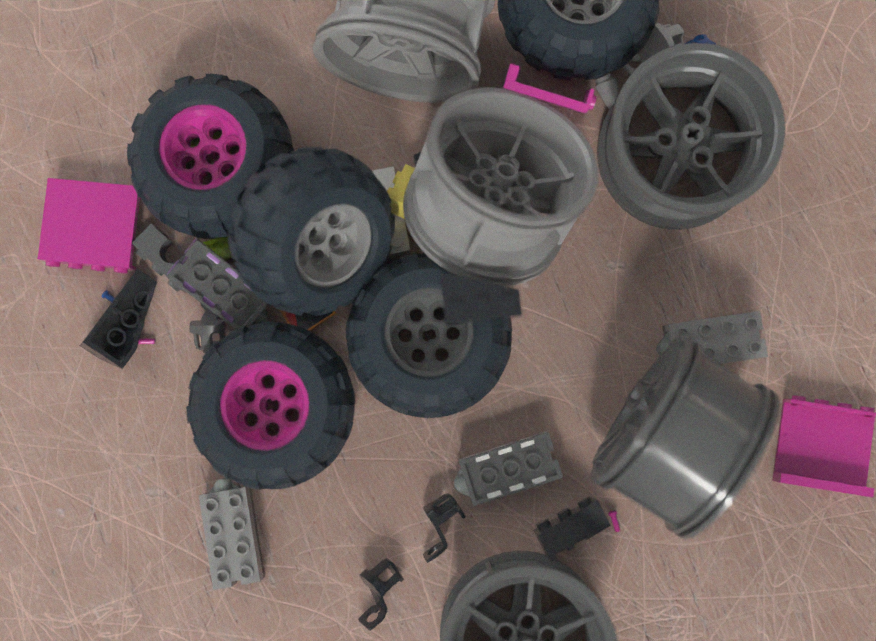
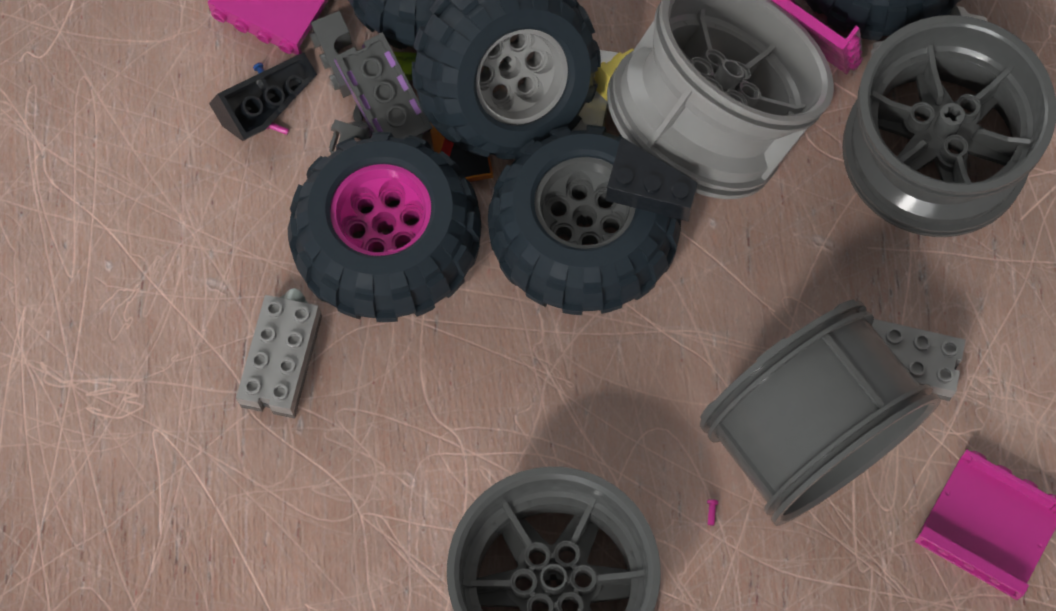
camera: 25 degrees right, 15 degrees down
black piece [358,558,404,631] -> none
black piece [422,493,466,563] -> none
dark grey piece [454,431,563,506] -> none
black wedge [533,497,611,562] -> none

